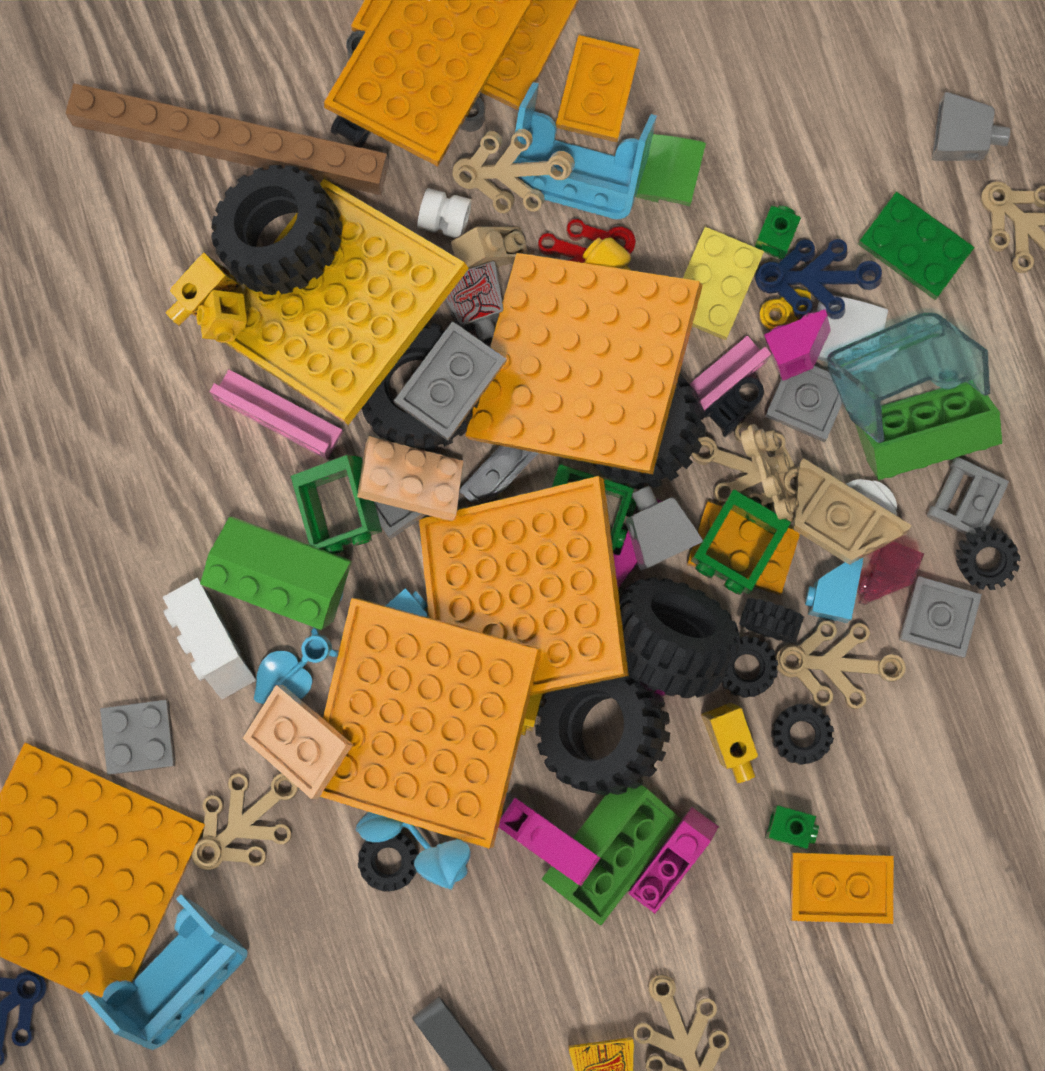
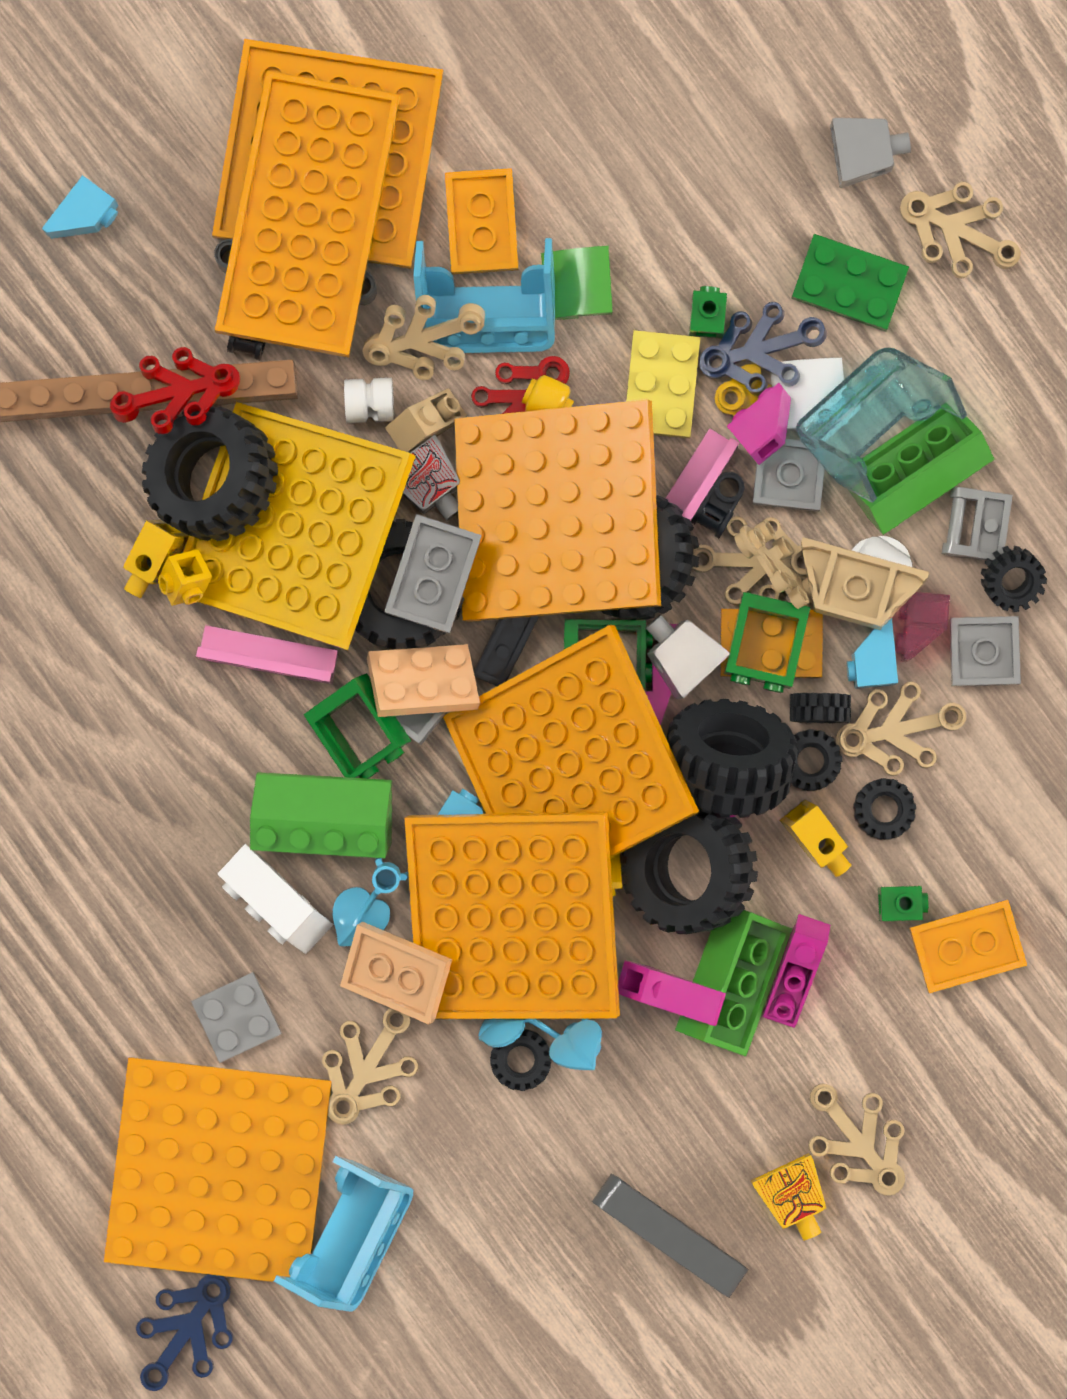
camera: 15 degrees left, 5 degrees up
none -> red plant [110,347,240,434]

